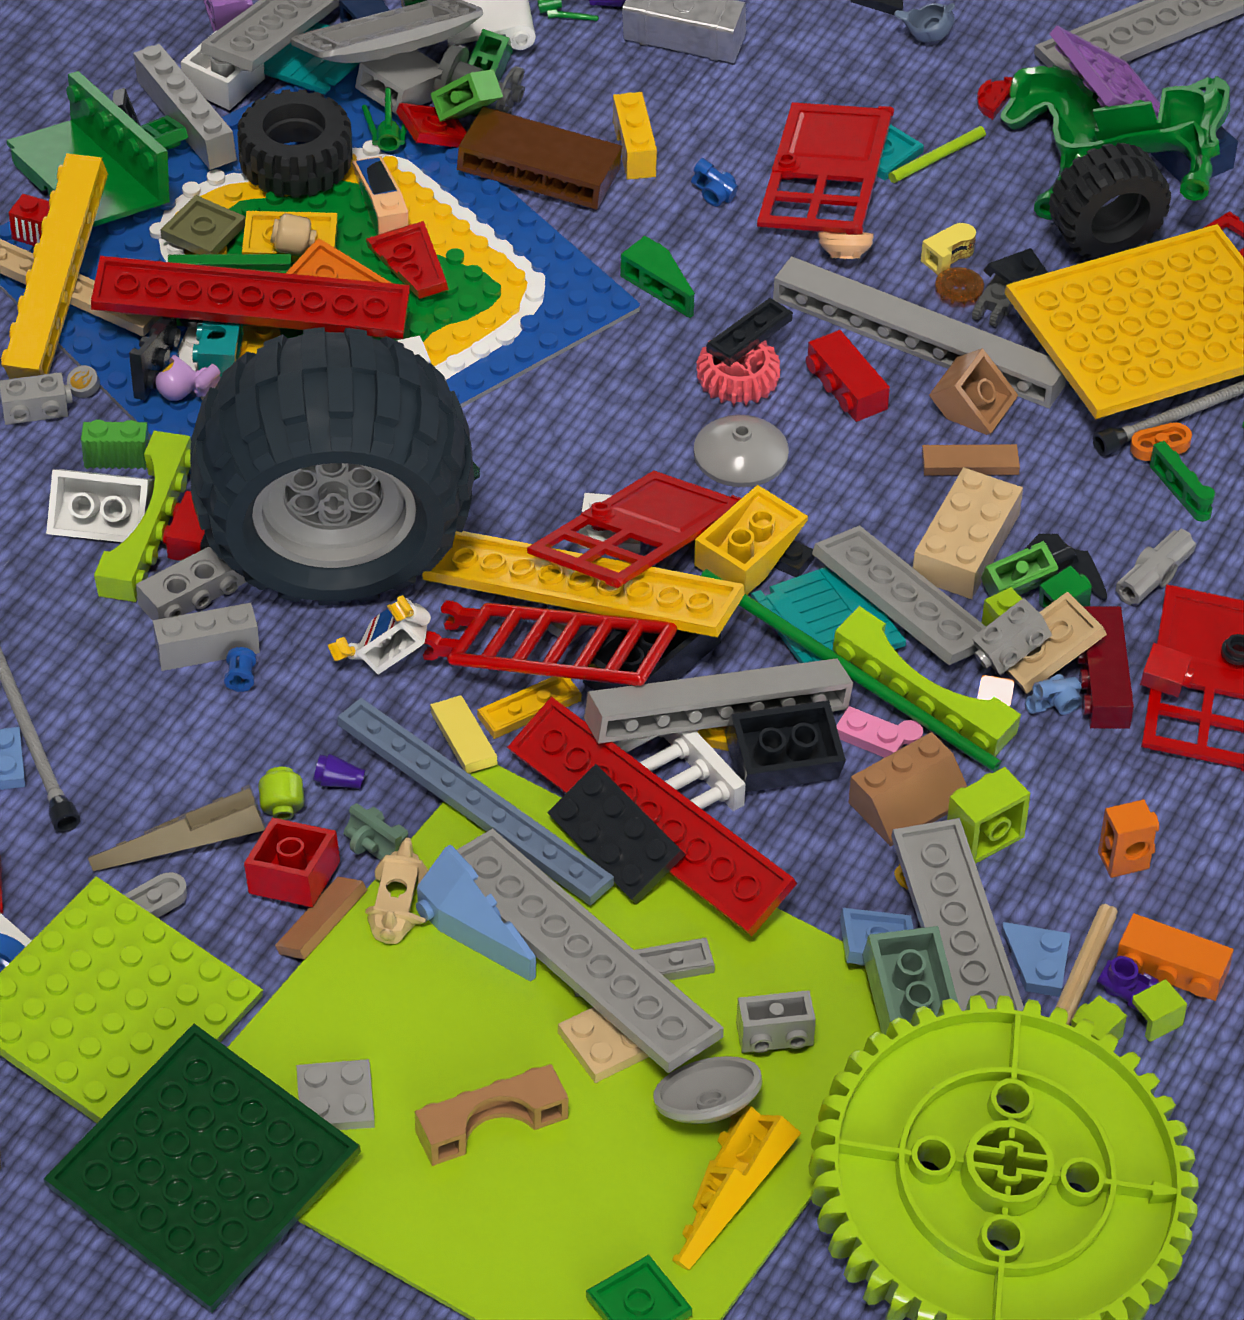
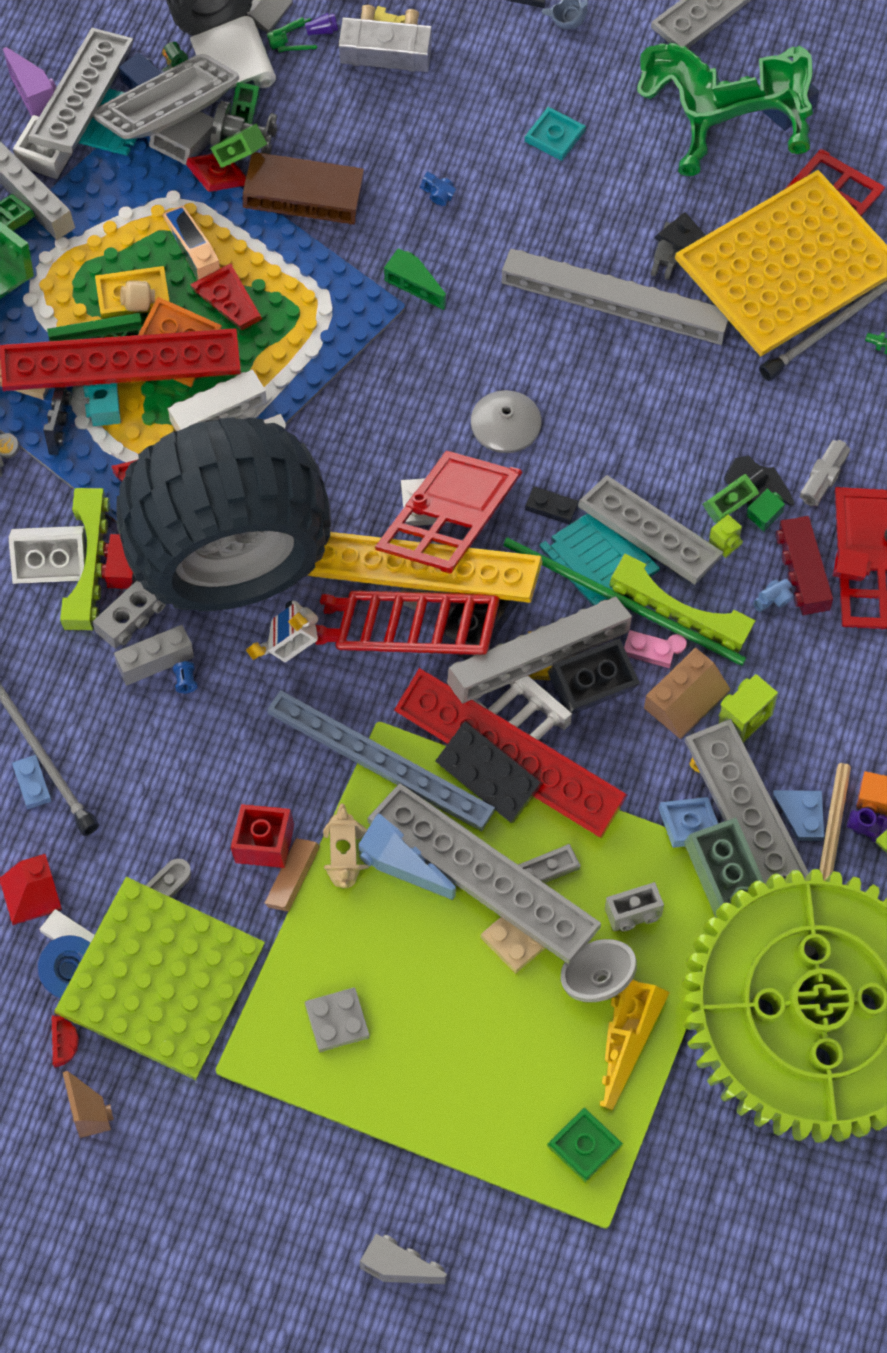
camera: 10 degrees left, 15 degrees up
dark green plate [44,1023,361,1313] -> none
bright green brick [81,420,149,470] -> none
dark tan wedge [88,784,265,871] -> none
lavender piece [155,355,221,401] -> none
olive plate [160,195,246,254] -> none
black tyre [237,89,353,198] -> none
lime head [258,767,305,820] -> none
dark purple cone [313,753,366,789] -> none
sand green hips [343,803,408,860] -> none
green plant [362,88,407,151] -> none
medium nougat arch [415,1064,568,1166] -> none
light yellow tile [430,695,498,773] -> none
yellow tile [477,677,581,739] -> none
yellow arch [613,92,657,180] -> none
yellow slope [694,485,808,595] -> none
coral gear [696,340,781,406] -> none
black tile [706,298,793,366] -> none
red door [757,102,895,235] -> none
red brick [806,330,890,422] -> none
light nougat piece [818,232,874,259] -> none
lime bar [888,126,986,183] -> none
tan brick [913,467,1023,599] -> none
light yellow leg [921,223,976,277] -> none
medium nougat tile [921,444,1020,476] -> none
medium nougat slope [929,348,1018,435] -> none
clear orange gear [935,267,984,306] -> none
light grey brick [972,598,1052,675] -> none
red tile [977,77,1012,120] -> none
slope [977,675,1015,707] -> none
tan plate [1006,592,1107,694] -> none
black tyre [1049,143,1171,259] -> none
medium lavender plate [1050,25,1160,119] -> none
lime brick [1071,995,1127,1041] -> none
orange brick [1098,799,1159,878] -> none
orange plate [1130,423,1192,461] -> none
green plate [1150,441,1215,522] -> none

